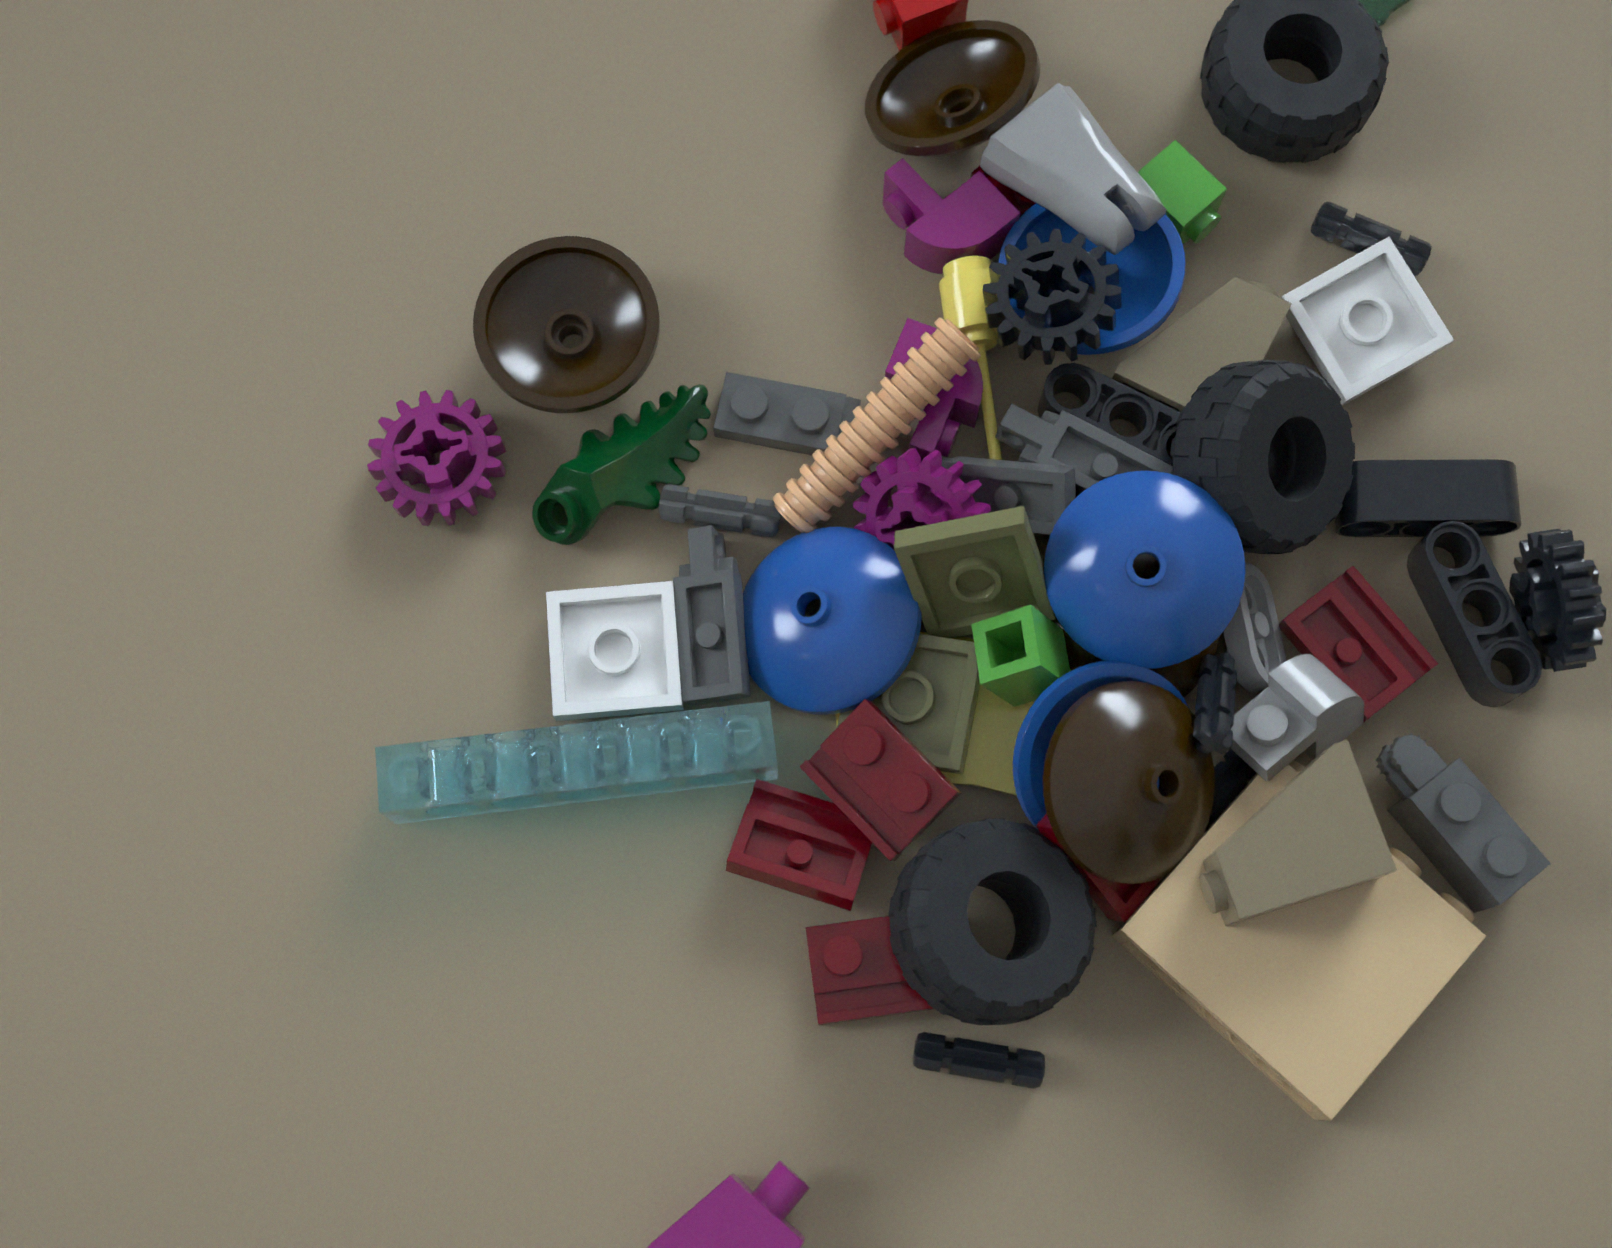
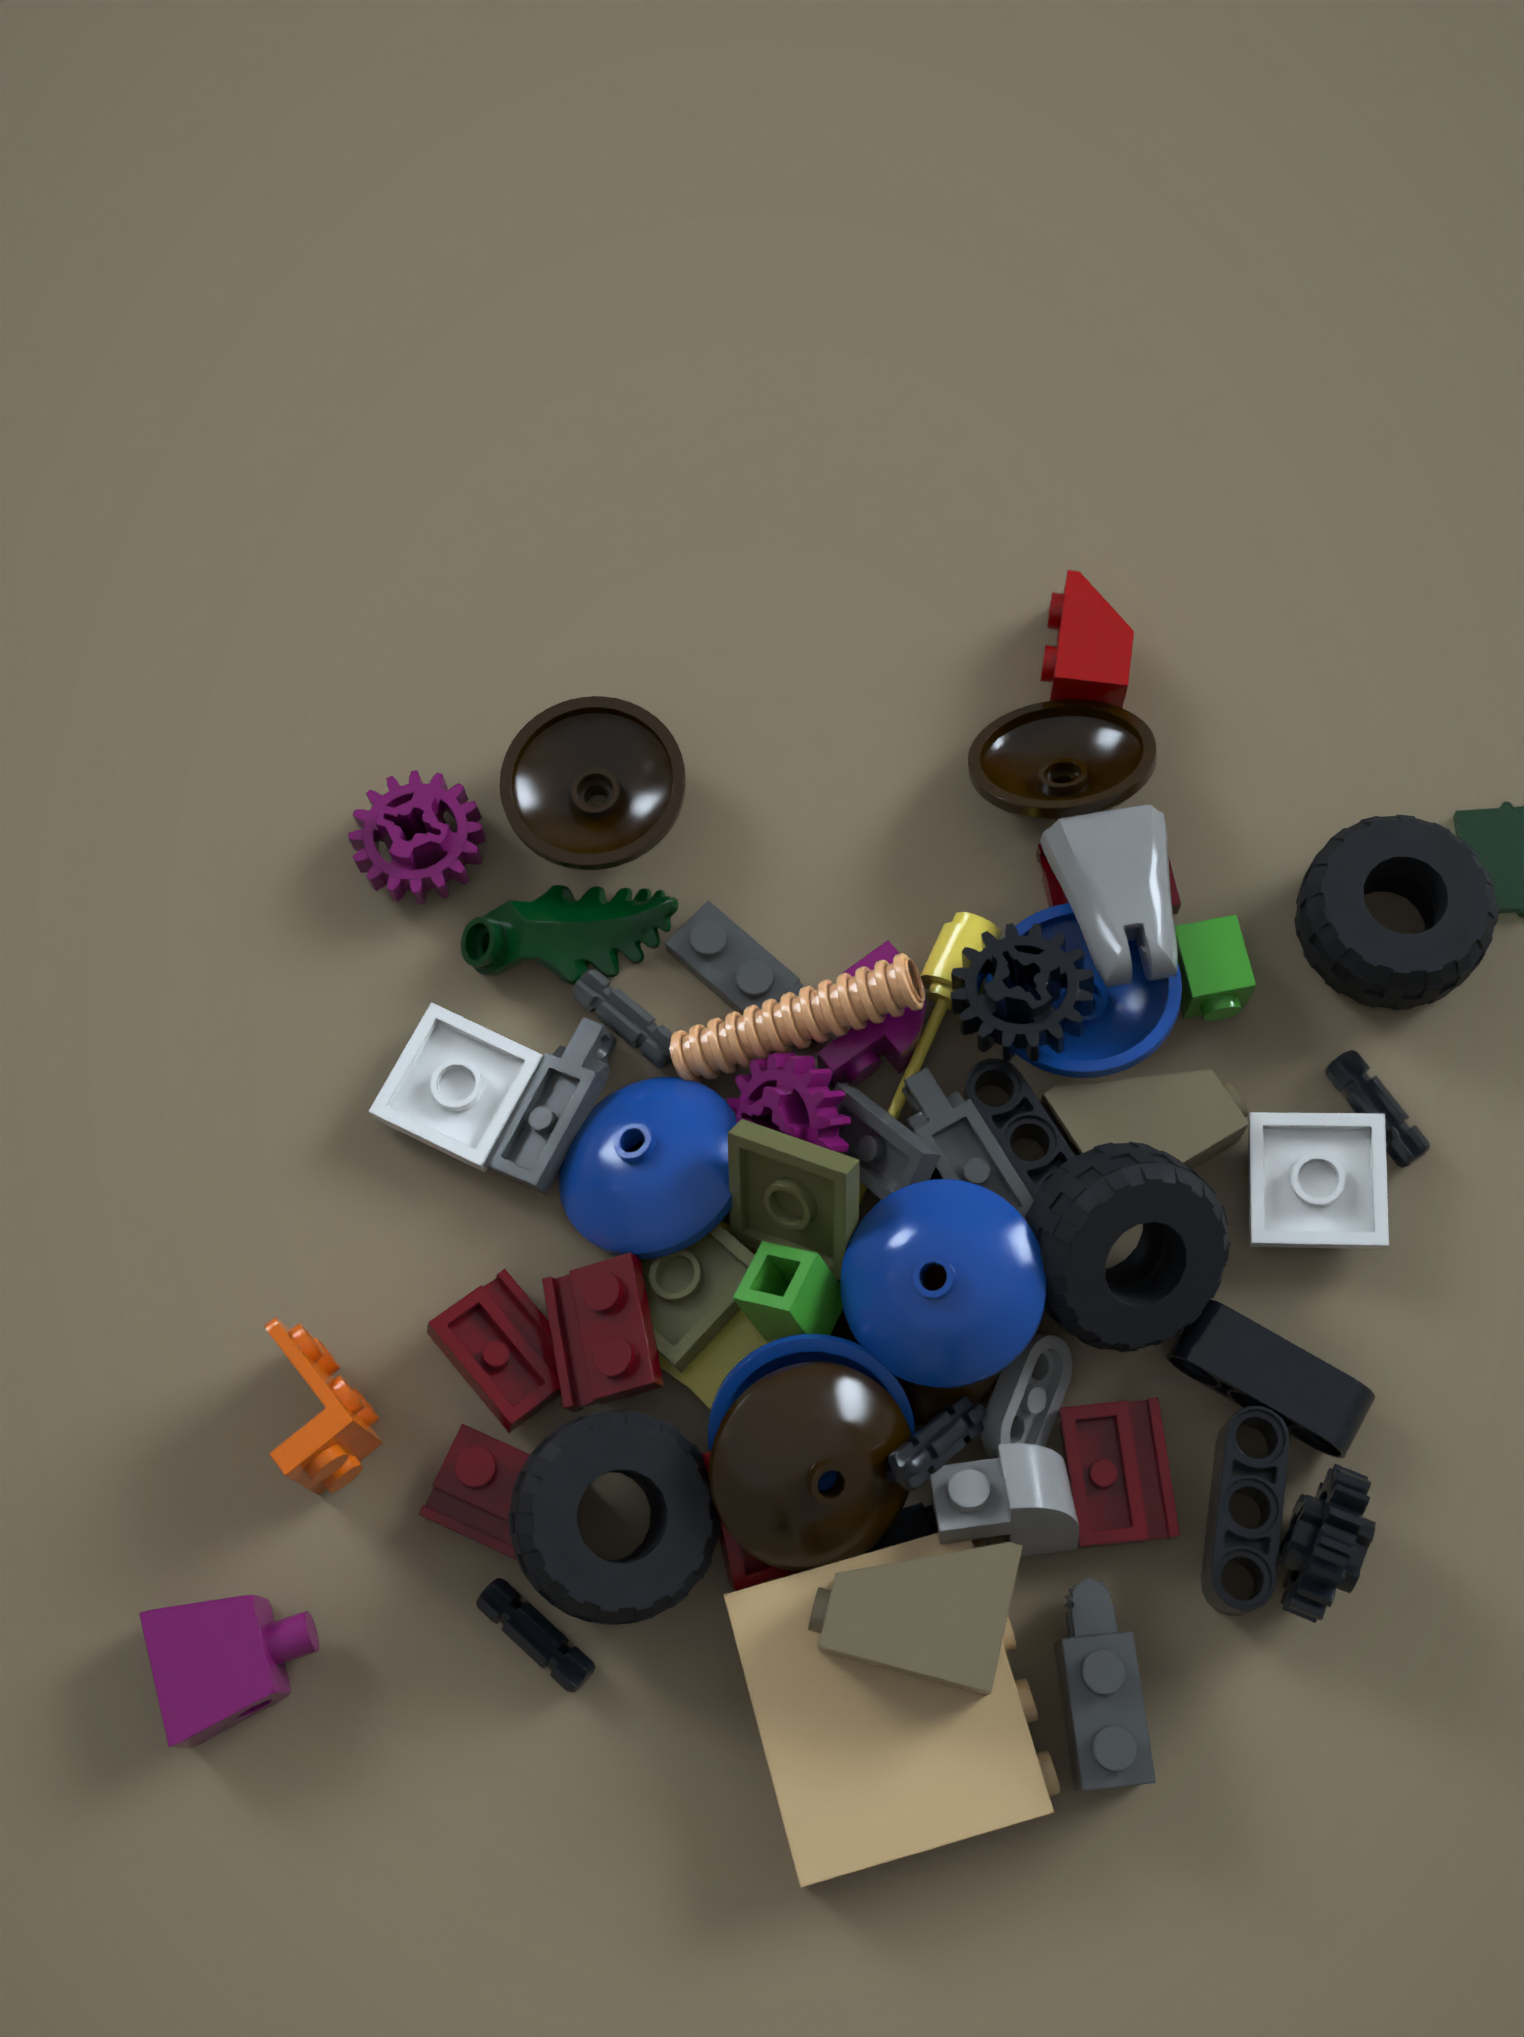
camera: 35 degrees right, 5 degrees down
clear light blue brick [375,701,779,824] -> none
magenta brick [882,158,1020,274] -> none
none -> orange bracket [264,1317,383,1495]

